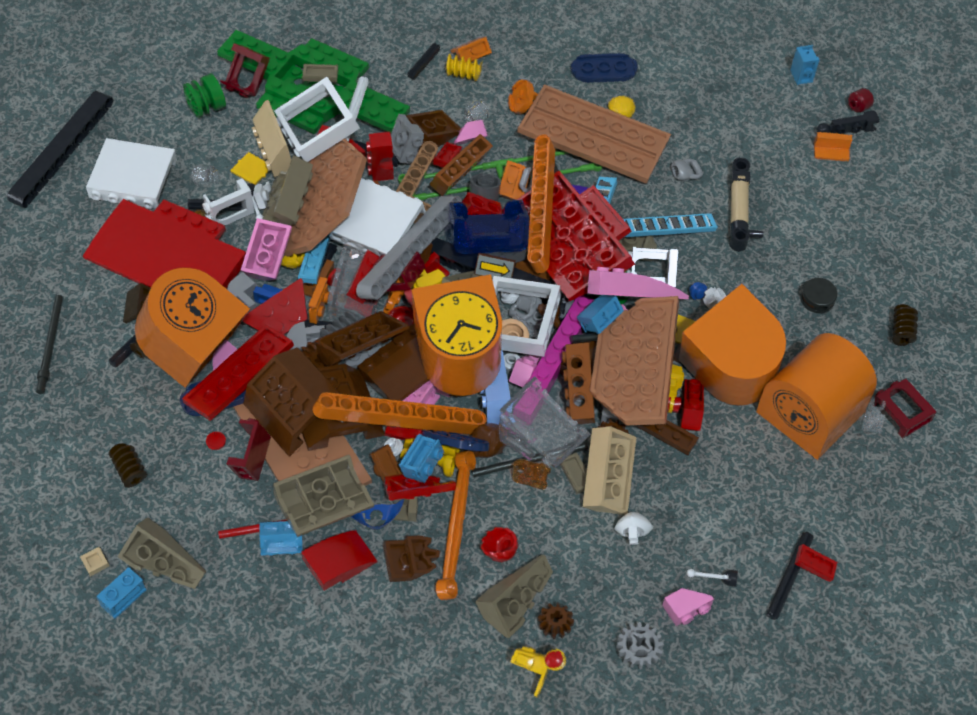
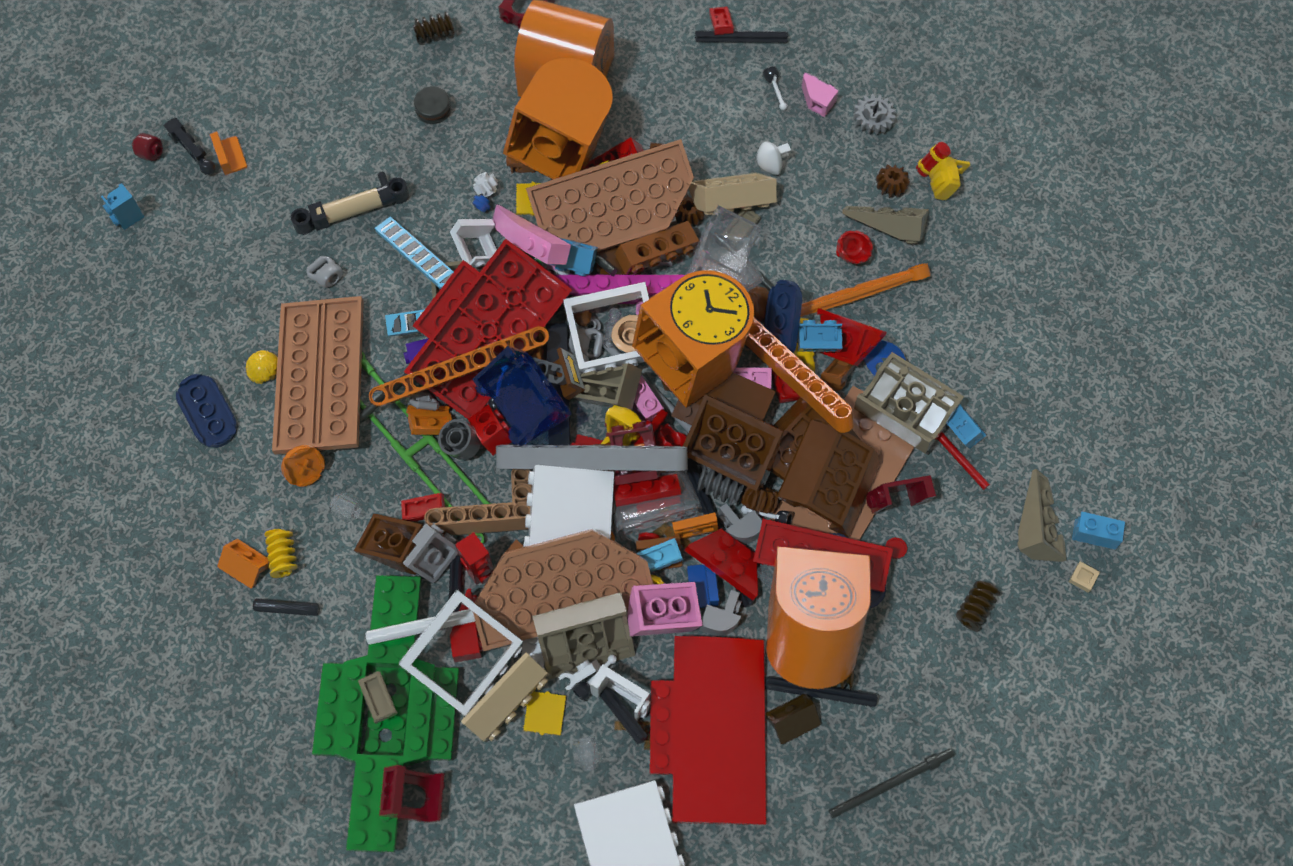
camera: 115 degrees left, 10 degrees up
green wheel [183,73,226,118] -> none
red slope [301,530,378,591] -> none
reddish brown plate [383,536,440,582] -> none
dark orange brick [430,134,493,196] -> none
bright pink slope [454,120,488,144] -> none
clear orange piece [511,459,551,489] -> none

